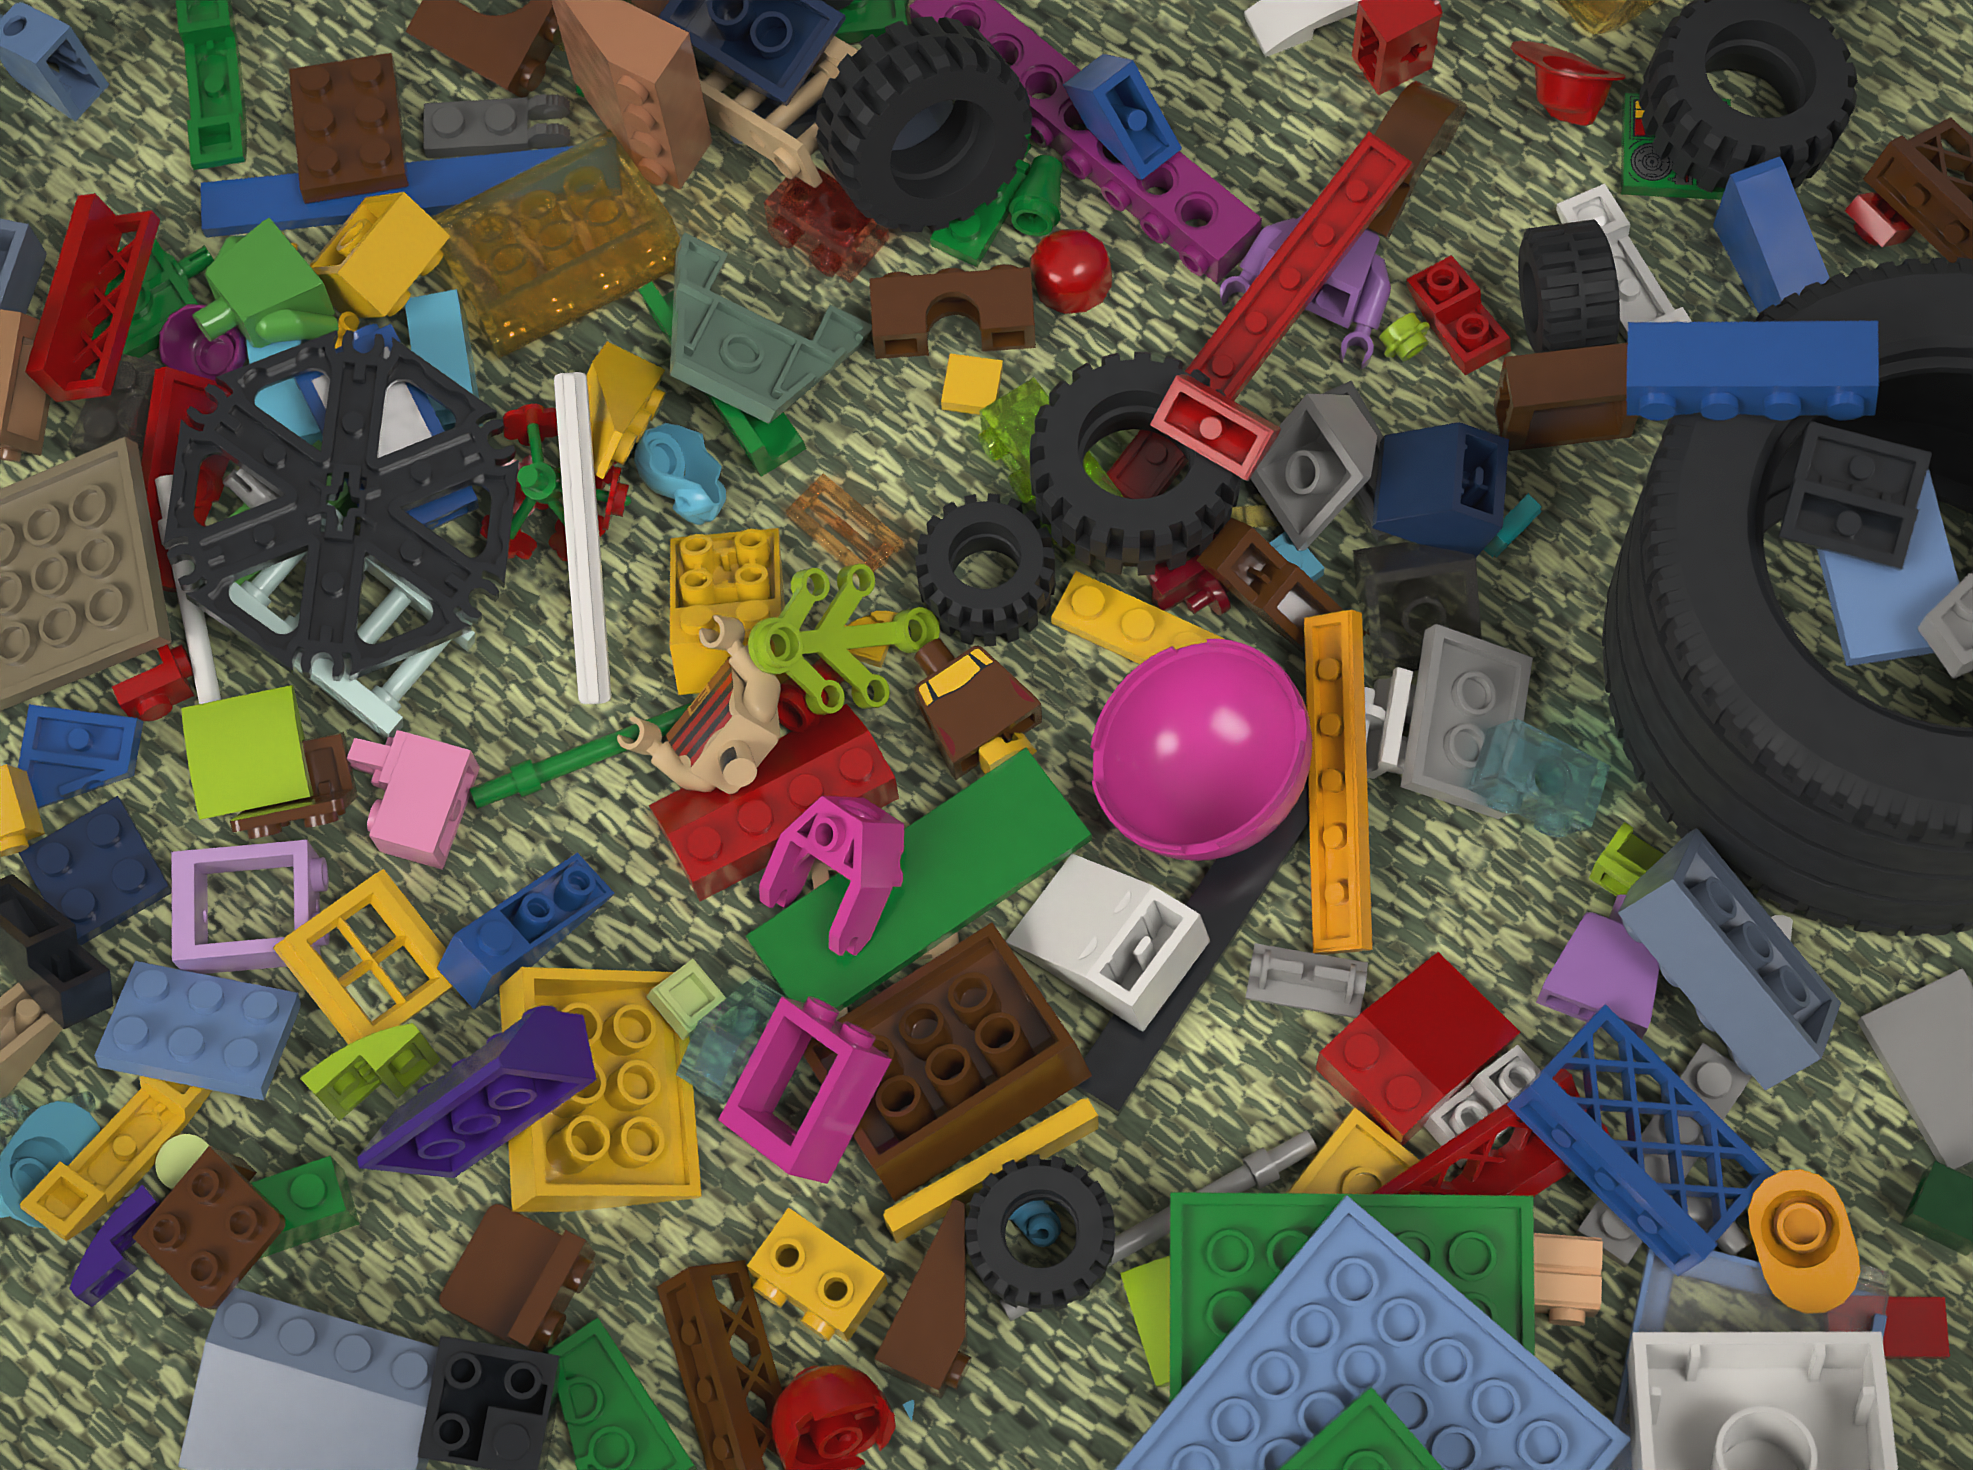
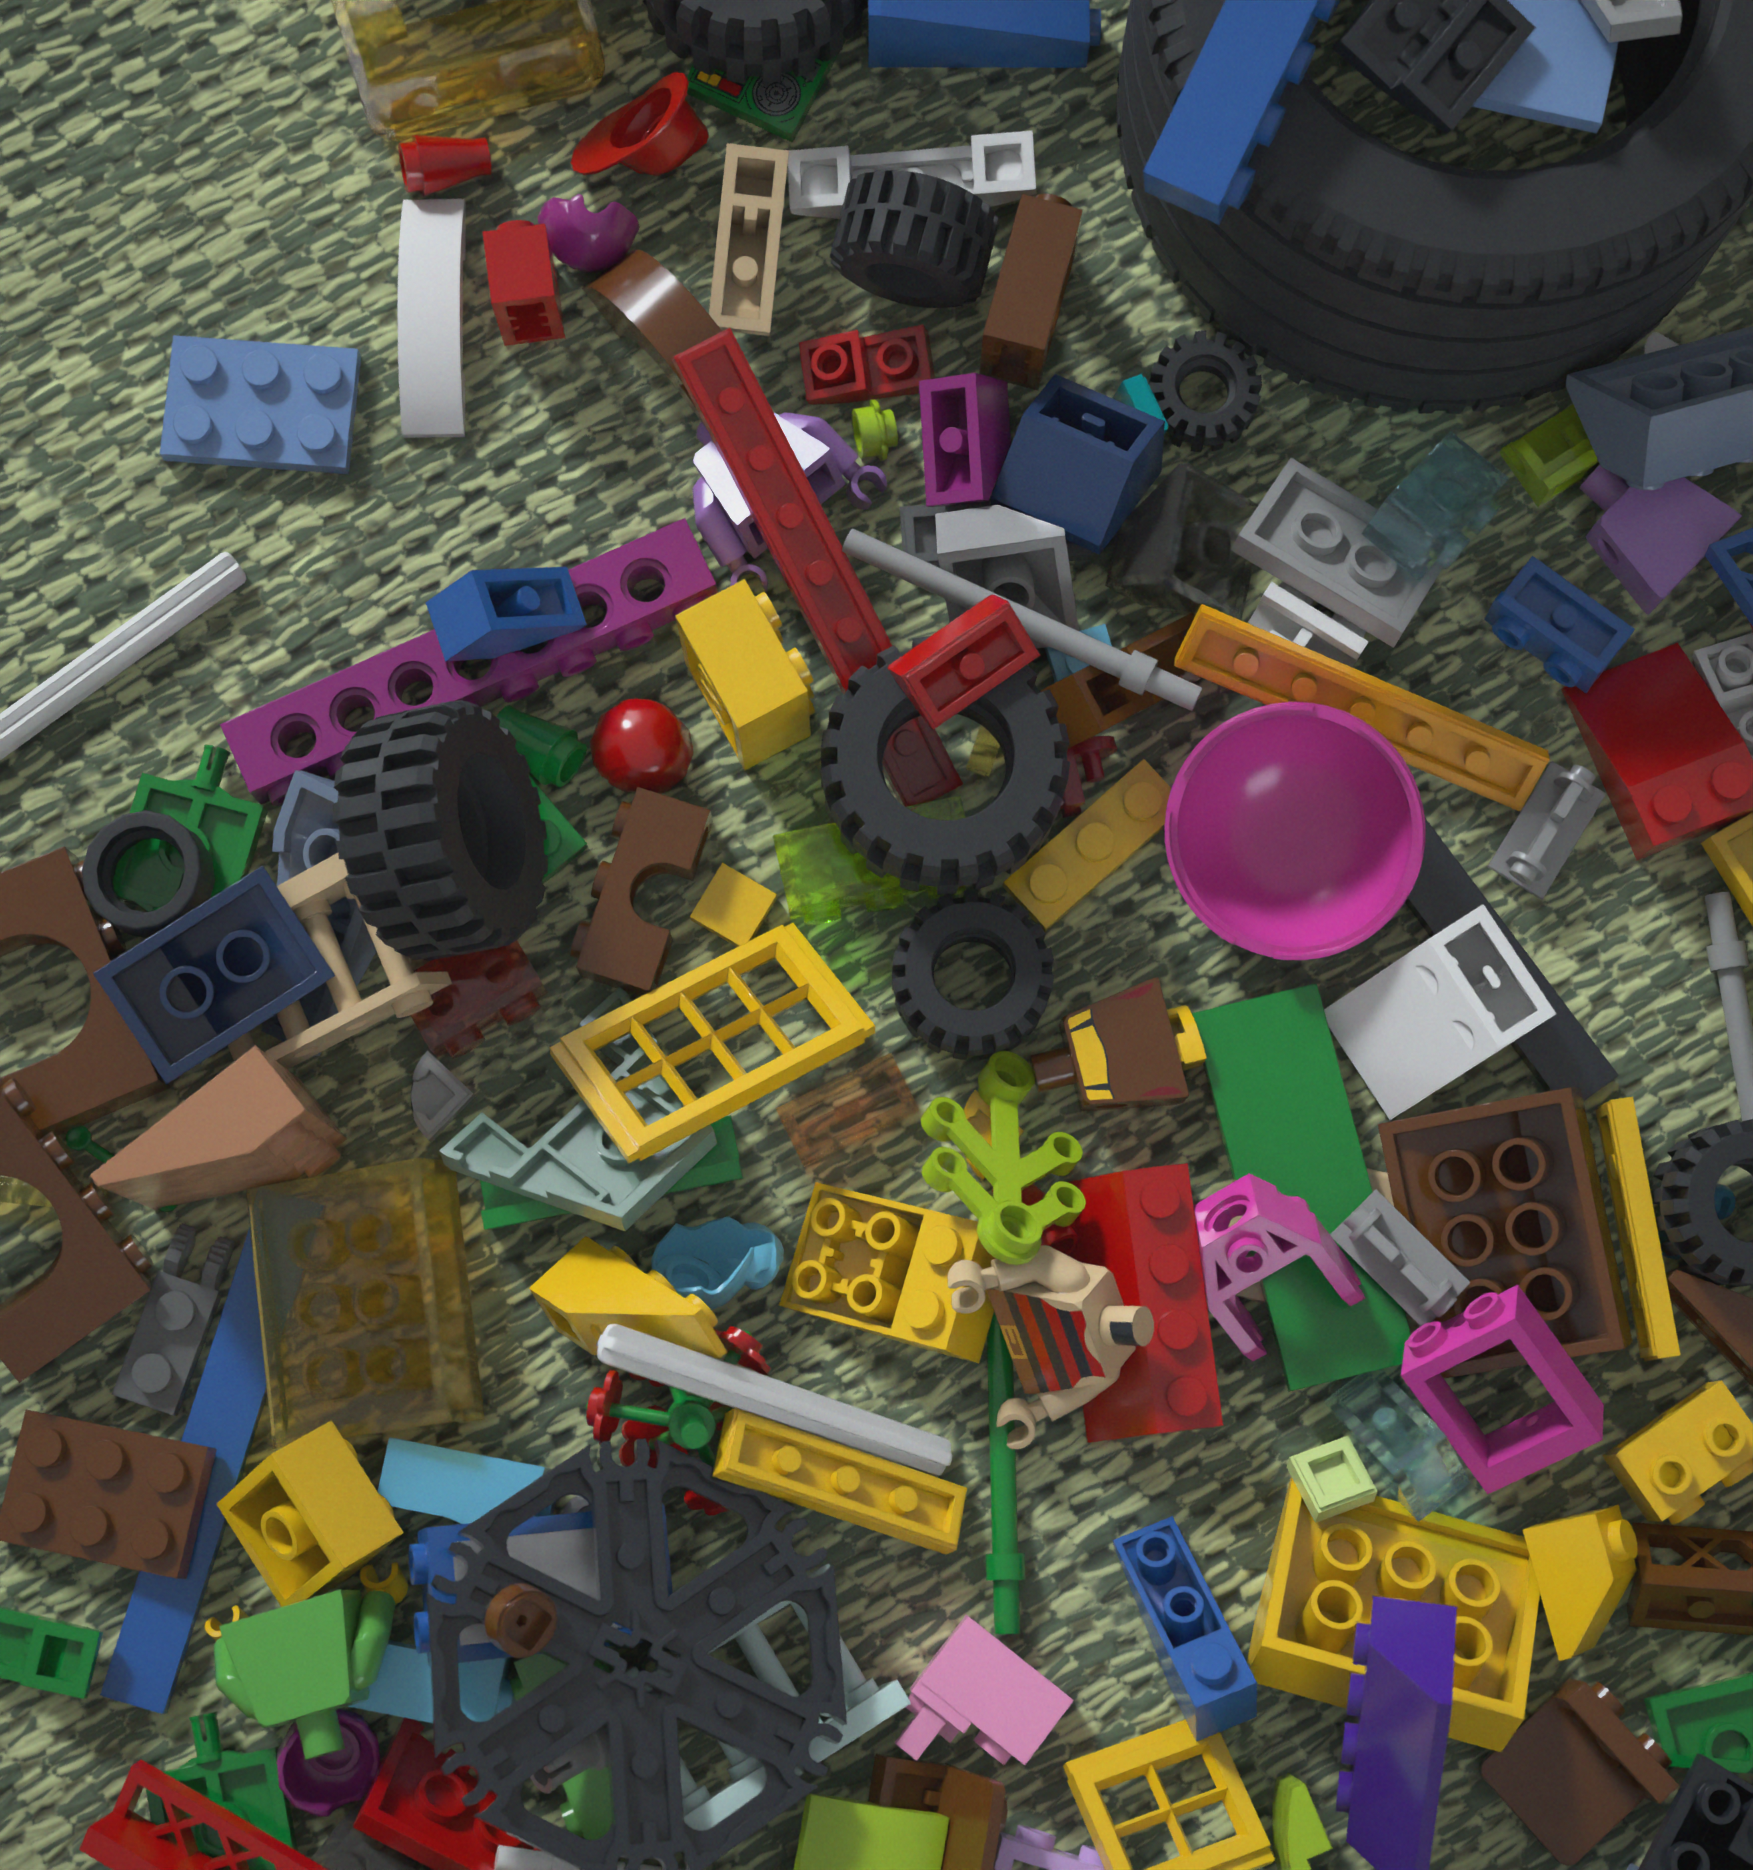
camera: 75 degrees left, 10 degrees up
none -> light grey tile [411,1051,476,1142]
none -> reddish brown tile [485,1583,557,1658]
none -> magenta hair [537,194,640,273]
none -> yellow piece [549,923,875,1164]
none -> yellow brick [675,579,815,770]
none -> tan slope [709,143,789,336]
none -> yellow tile [712,1408,967,1555]
none -> light grey bar [842,528,1203,711]
none -> magenta slope [919,373,1011,508]
none -> black tyre [1148,330,1262,452]
none -> light grey hinge [1330,1189,1471,1326]
none -> blue bracket [1484,556,1635,693]
none -> yellow slope [1523,1504,1637,1661]

